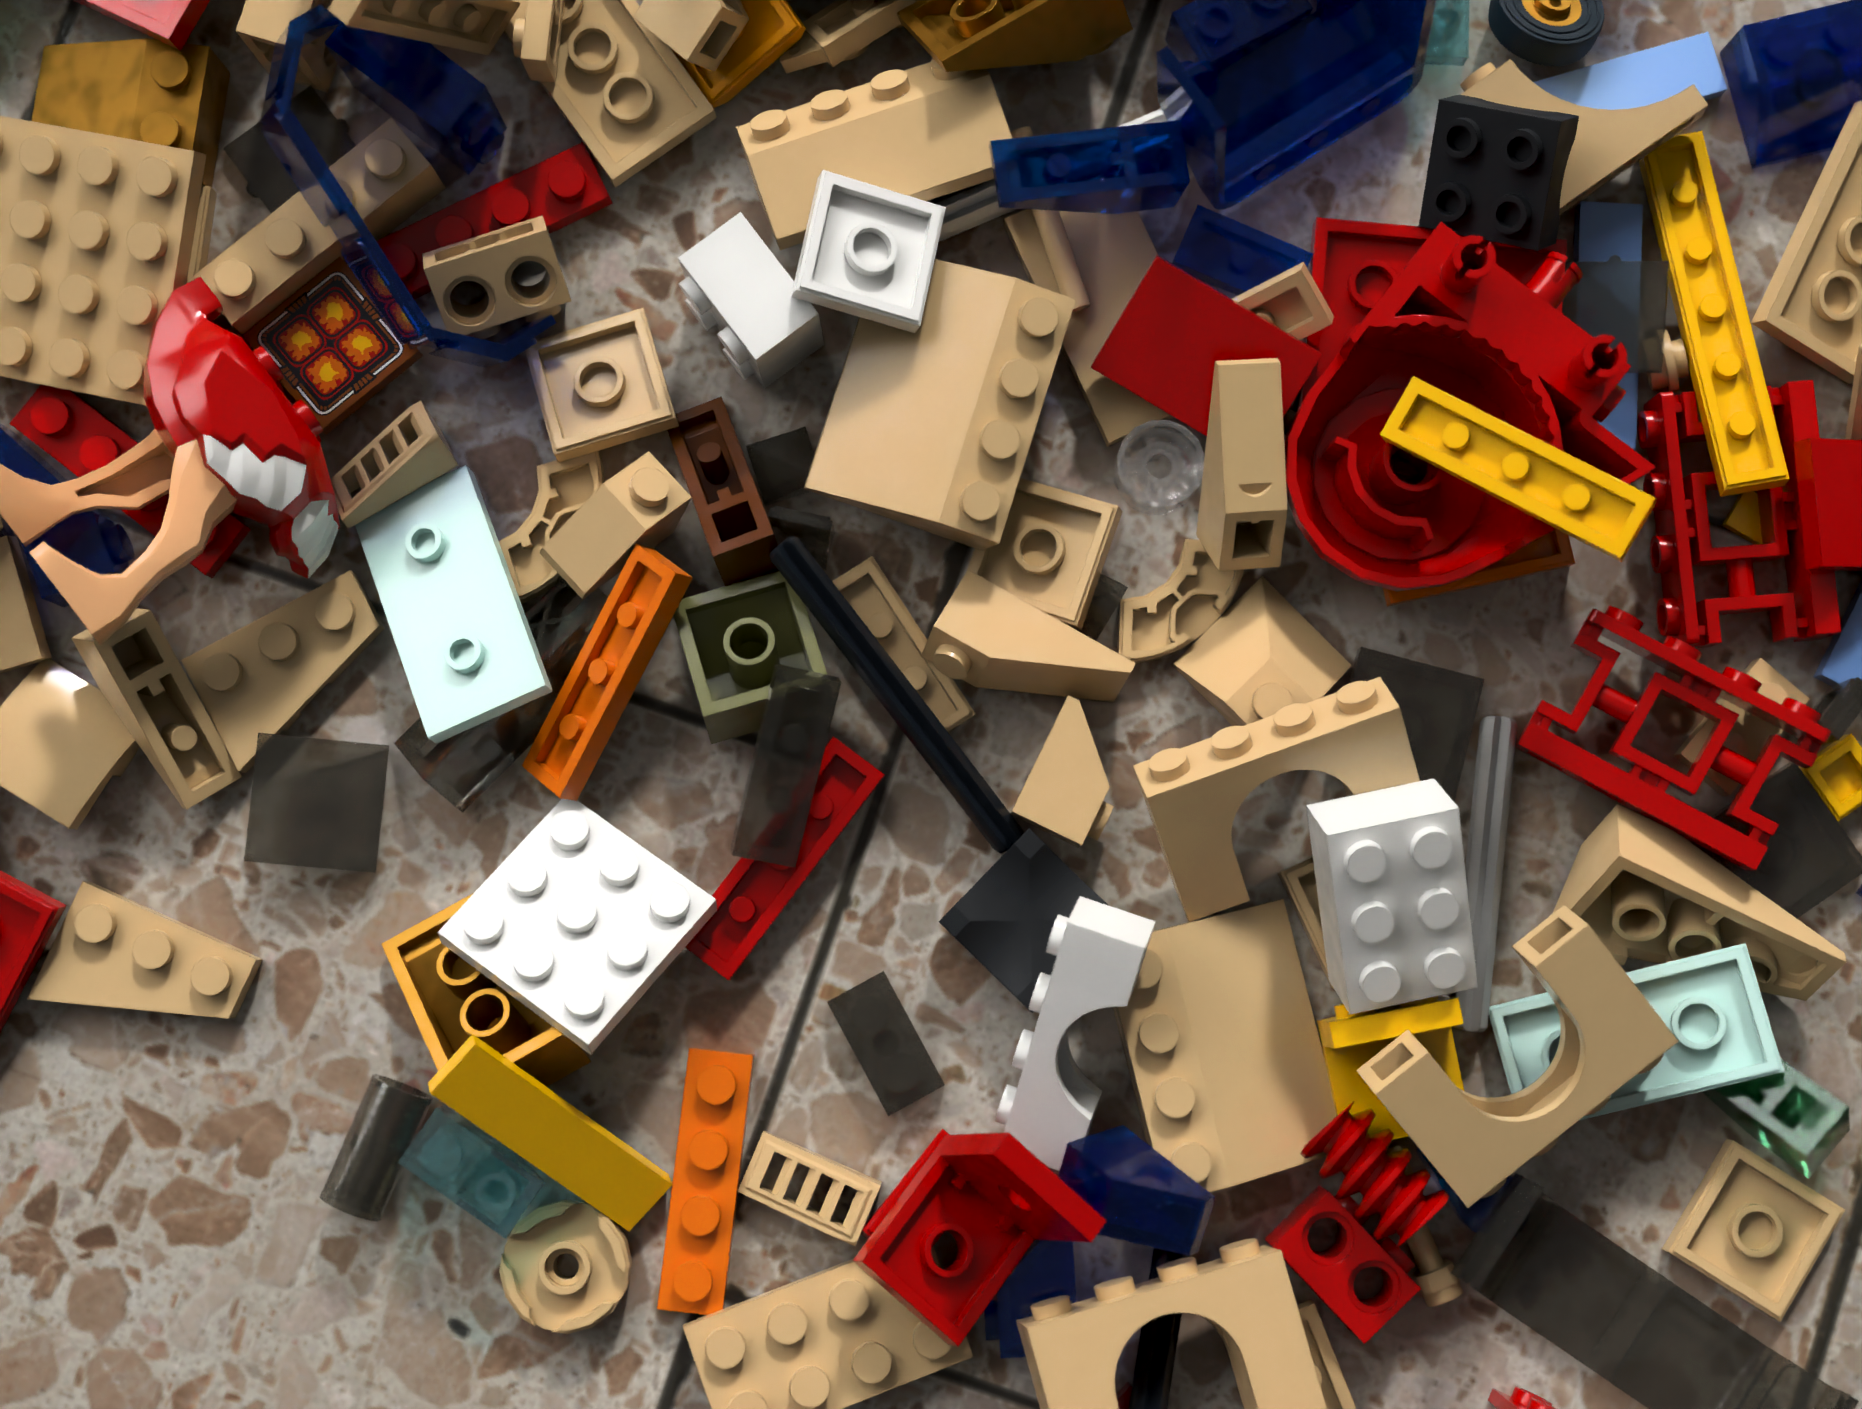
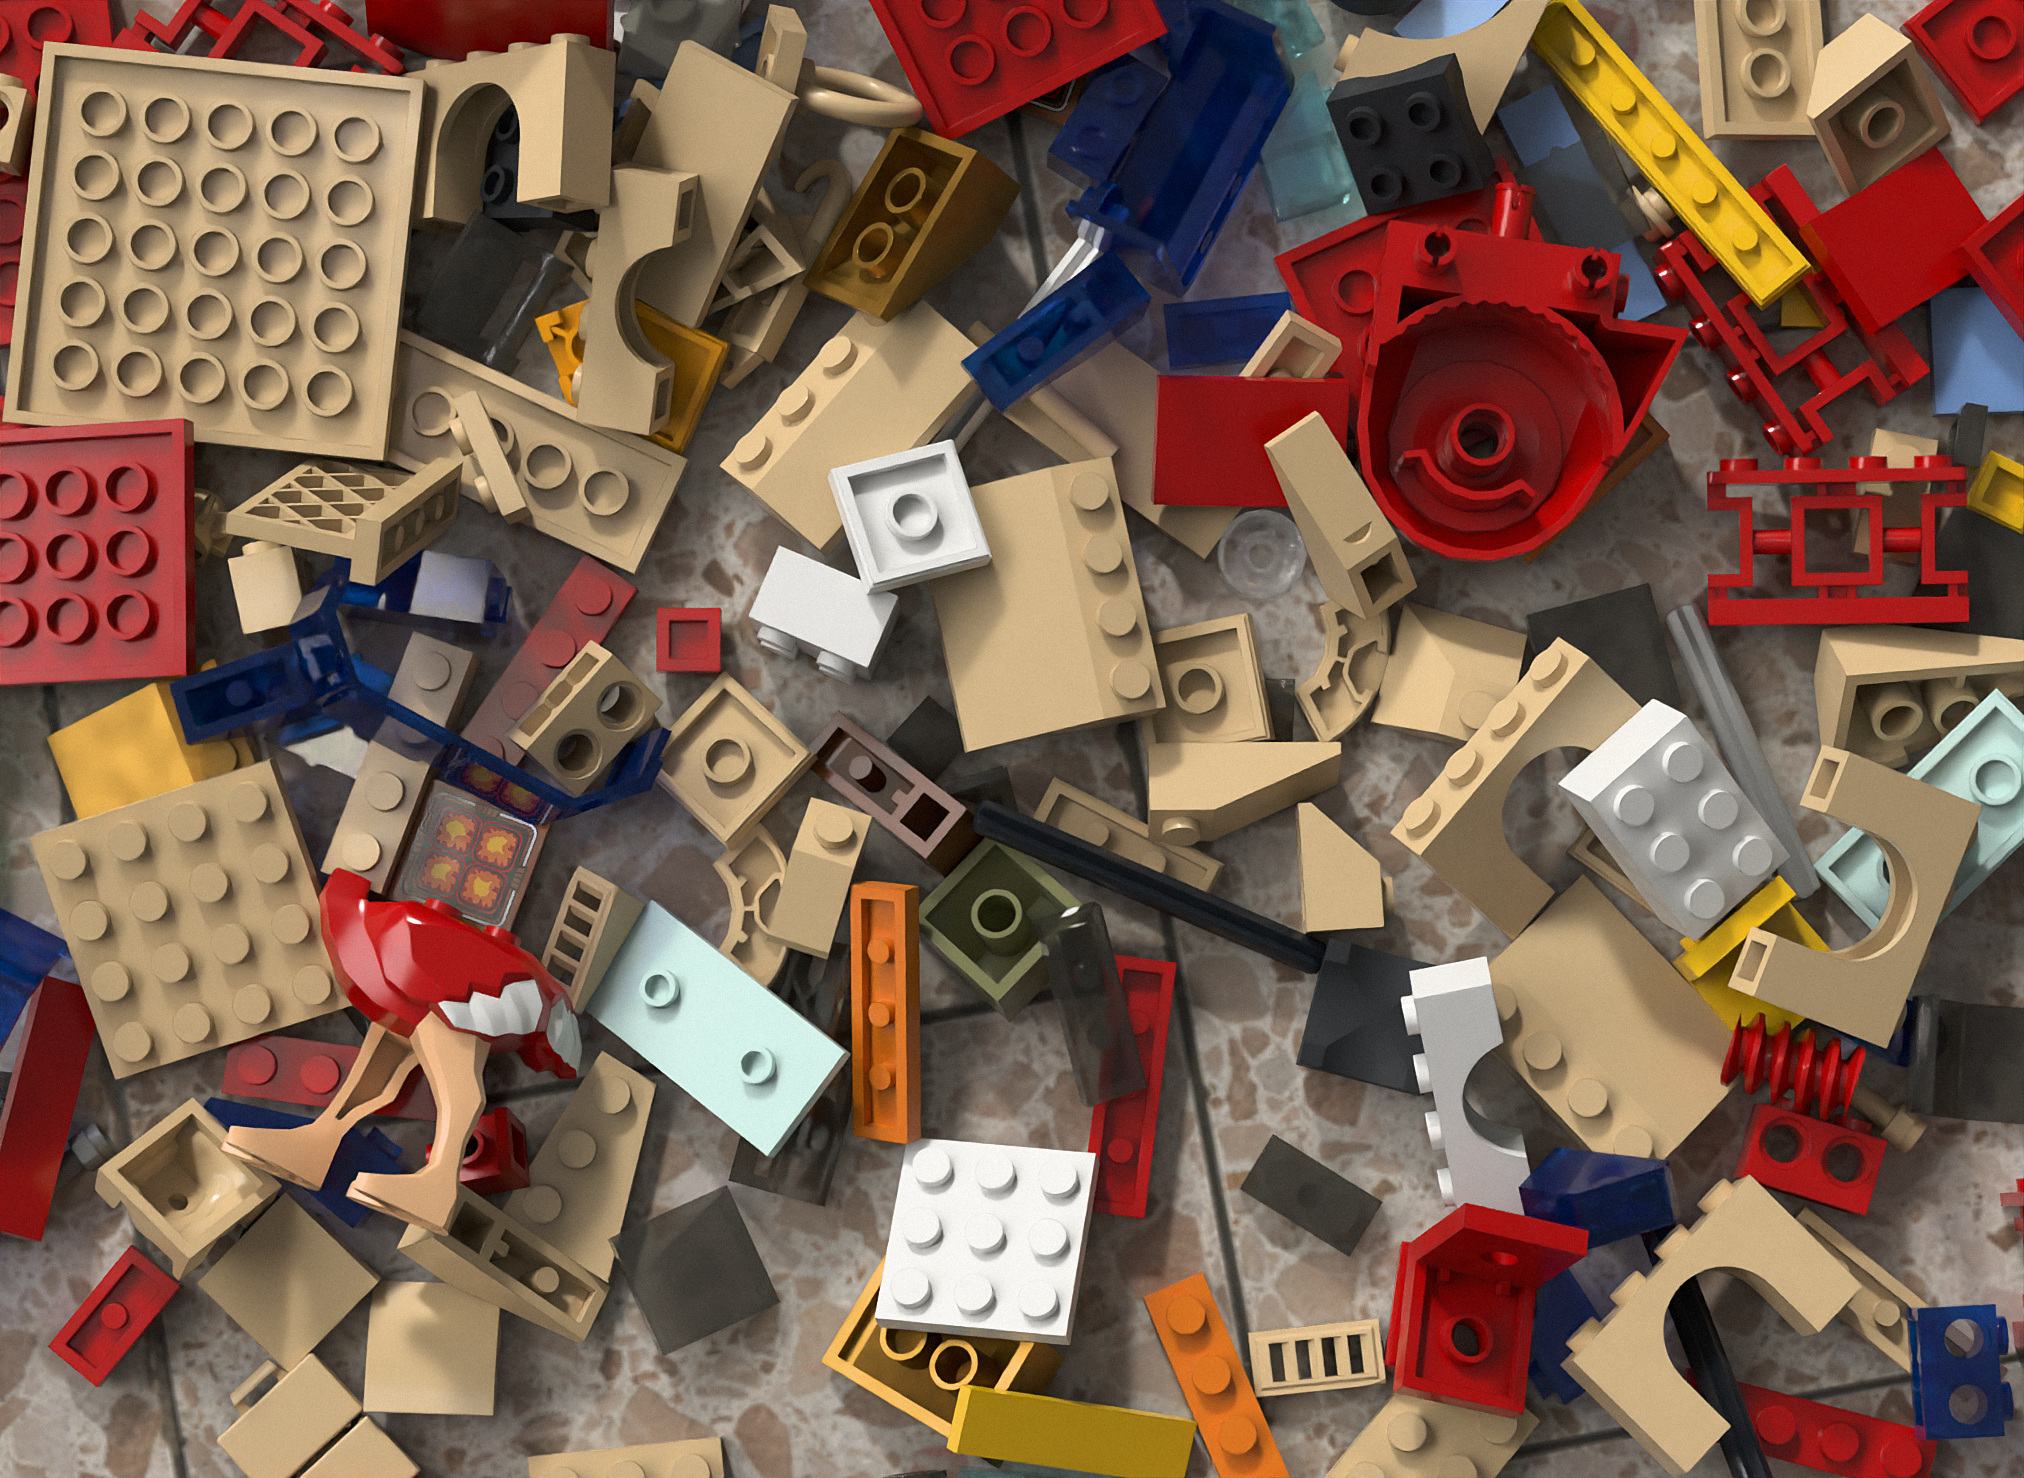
camera: 30 degrees left, 0 degrees up
yellow plate [1380,376,1656,562] -> none
none -> clear blue slope [169,642,327,746]
none -> red brick [426,1107,530,1196]
none -> red plate [656,608,722,674]
none -> clear light blue slope [1257,70,1355,224]

